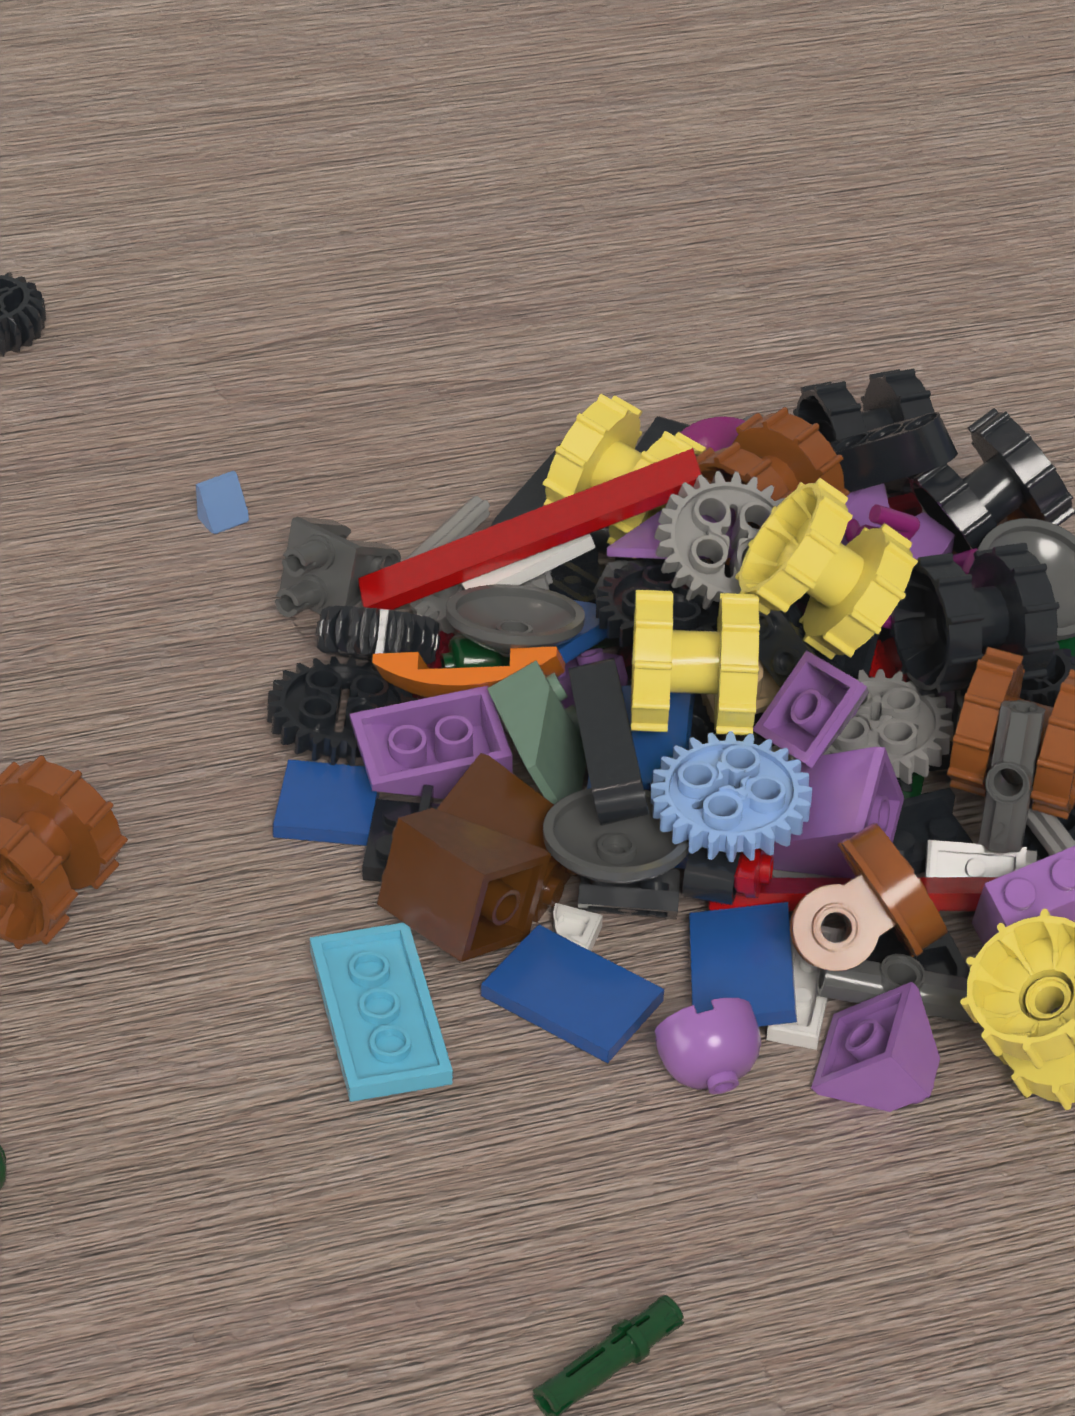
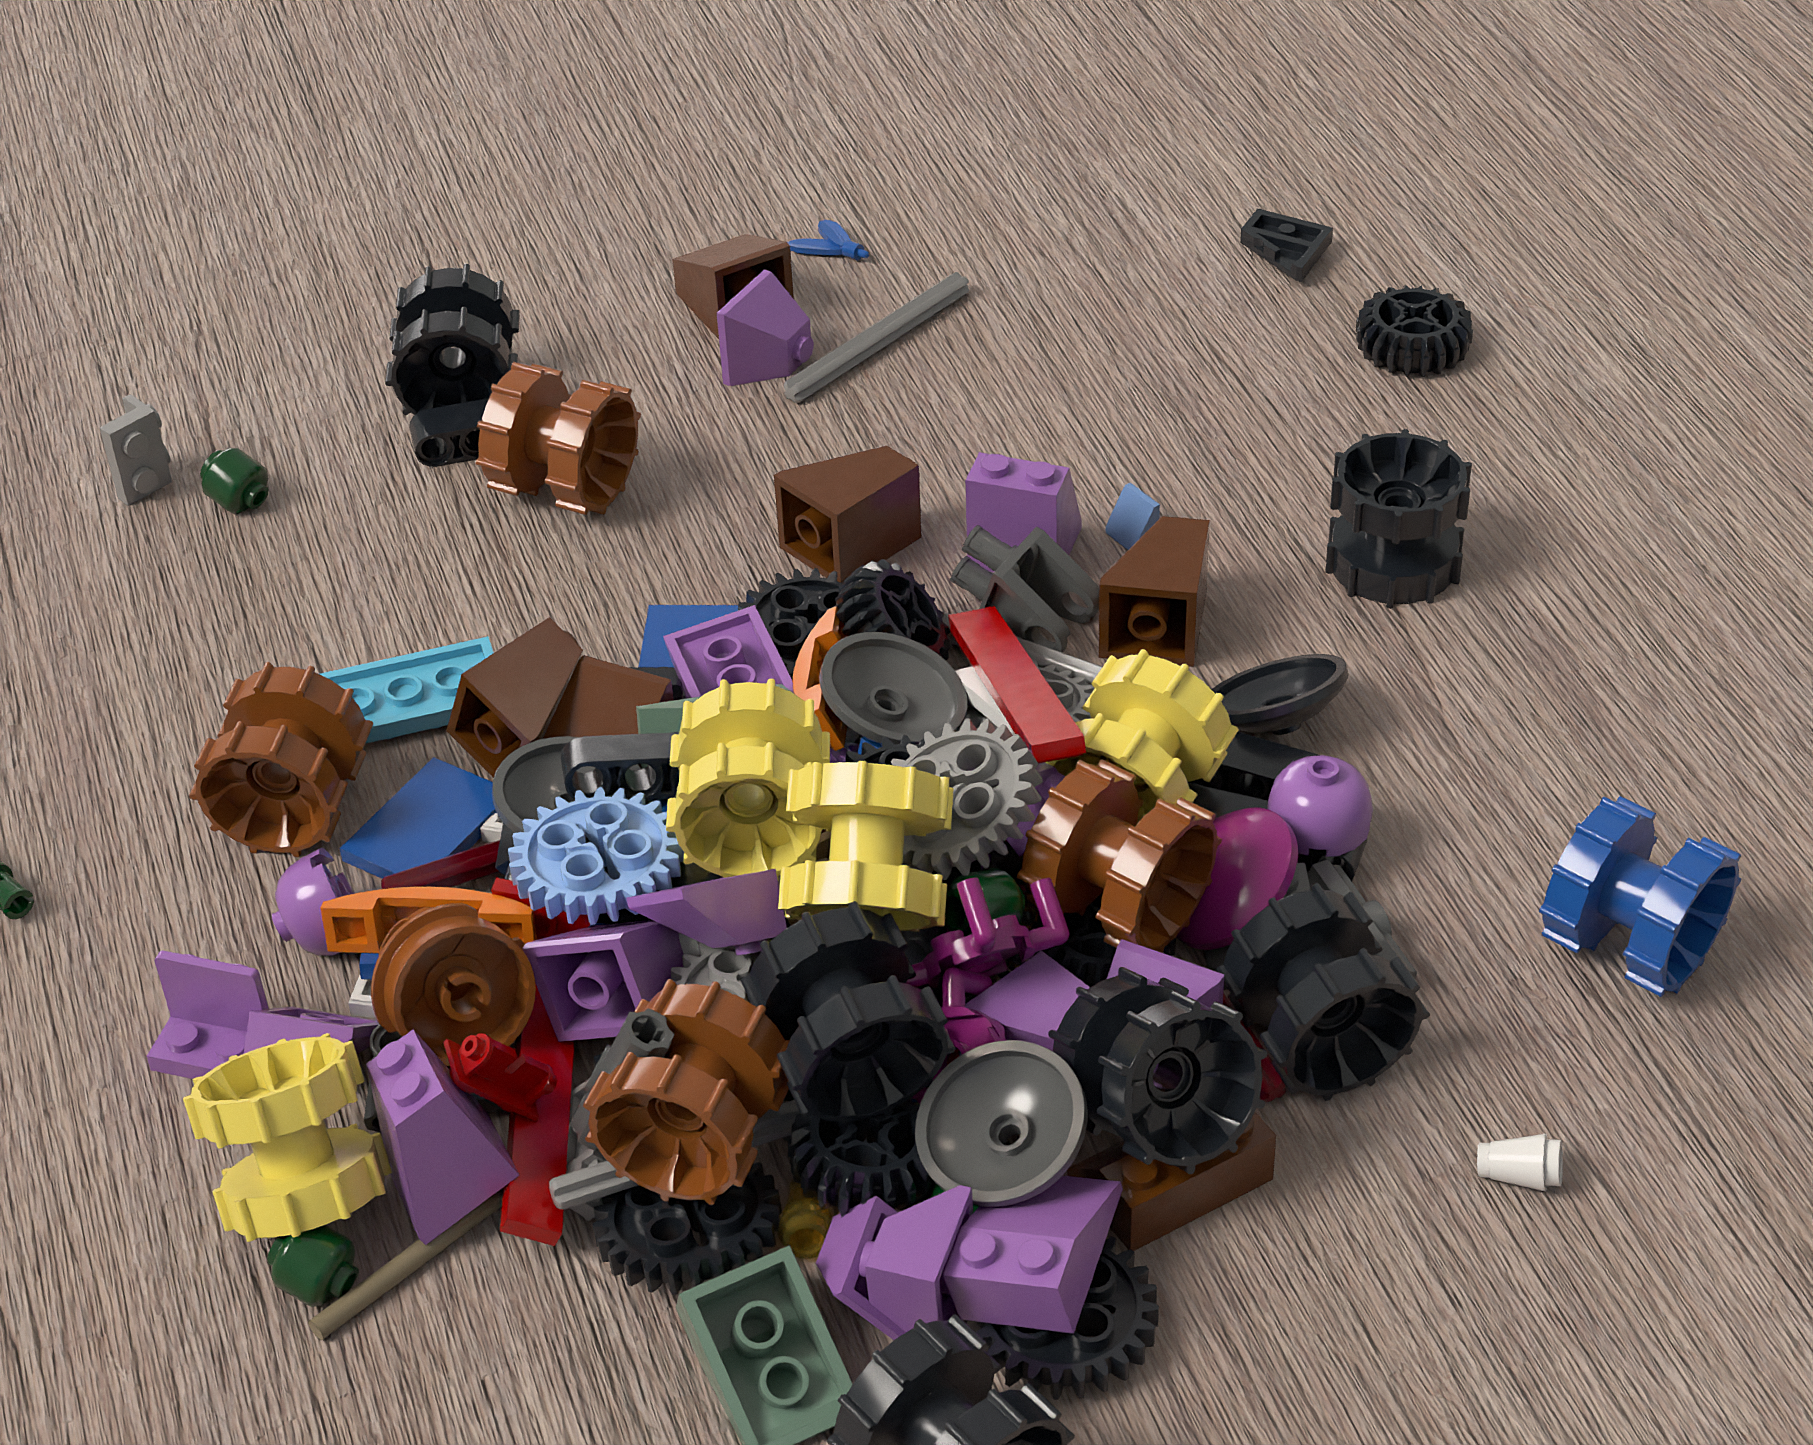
camera: 90 degrees right, 0 degrees up
black beam [829,412,958,493] -> none
none -> medium lavender bracket [147,950,269,1079]
none -> dark orange piece [189,662,373,857]
none -> orange slope [320,887,537,953]
none -> dark red axle [381,840,500,889]
none -> red hinge [443,1033,557,1122]
none -> reddish brown slope [774,445,922,583]
none -> medium lavender slope [965,452,1082,572]
none -> reddish brown slope [1099,516,1210,667]
none -> black dish [1211,654,1349,735]
none -> medium lavender cylinder [1267,755,1373,857]
none -> black piece [1325,429,1472,609]
none -> white cone [1477,1133,1563,1192]
none -> blue piece [1539,796,1741,997]

